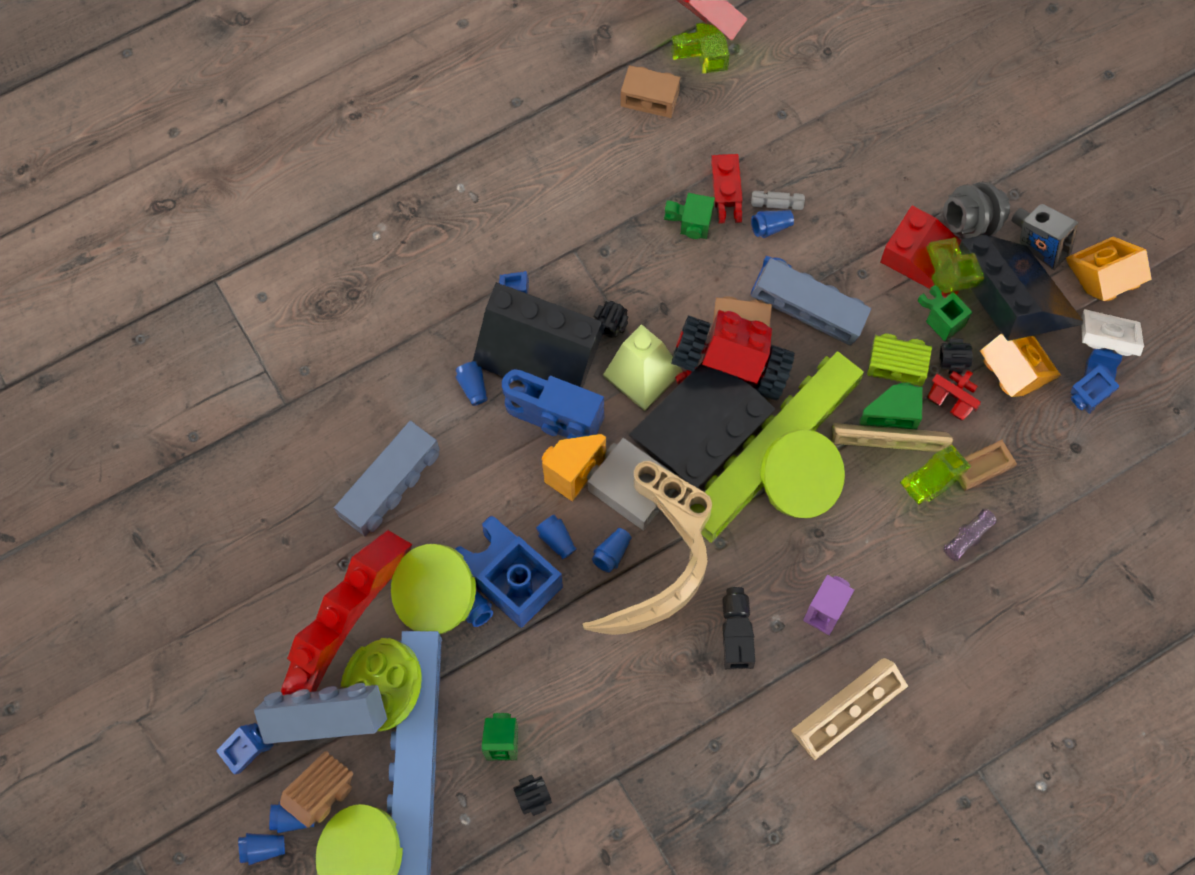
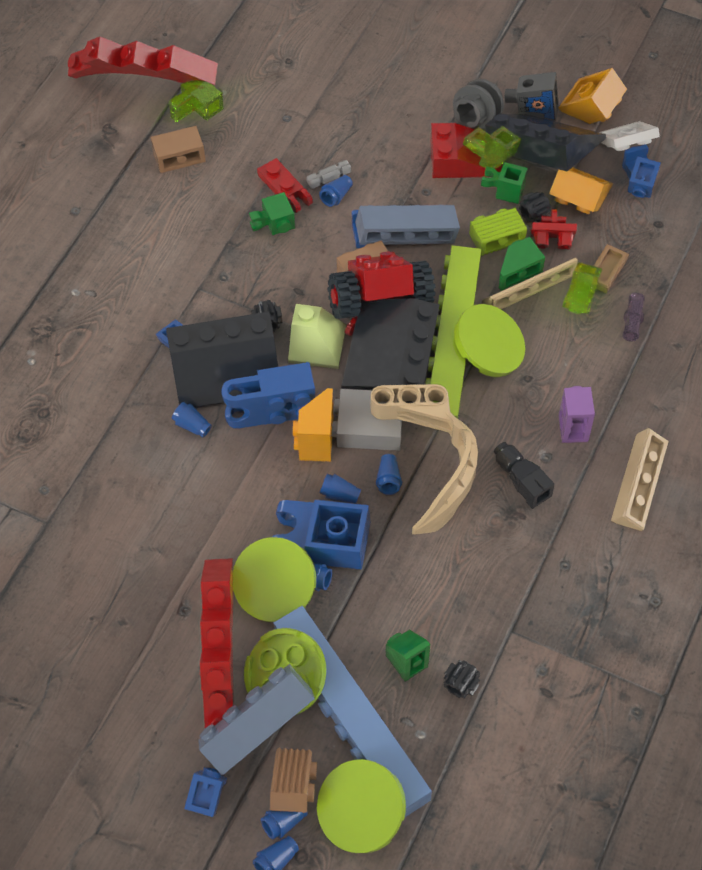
camera: 35 degrees left, 10 degrees down
sand blue brick [334,421,440,537] -> none

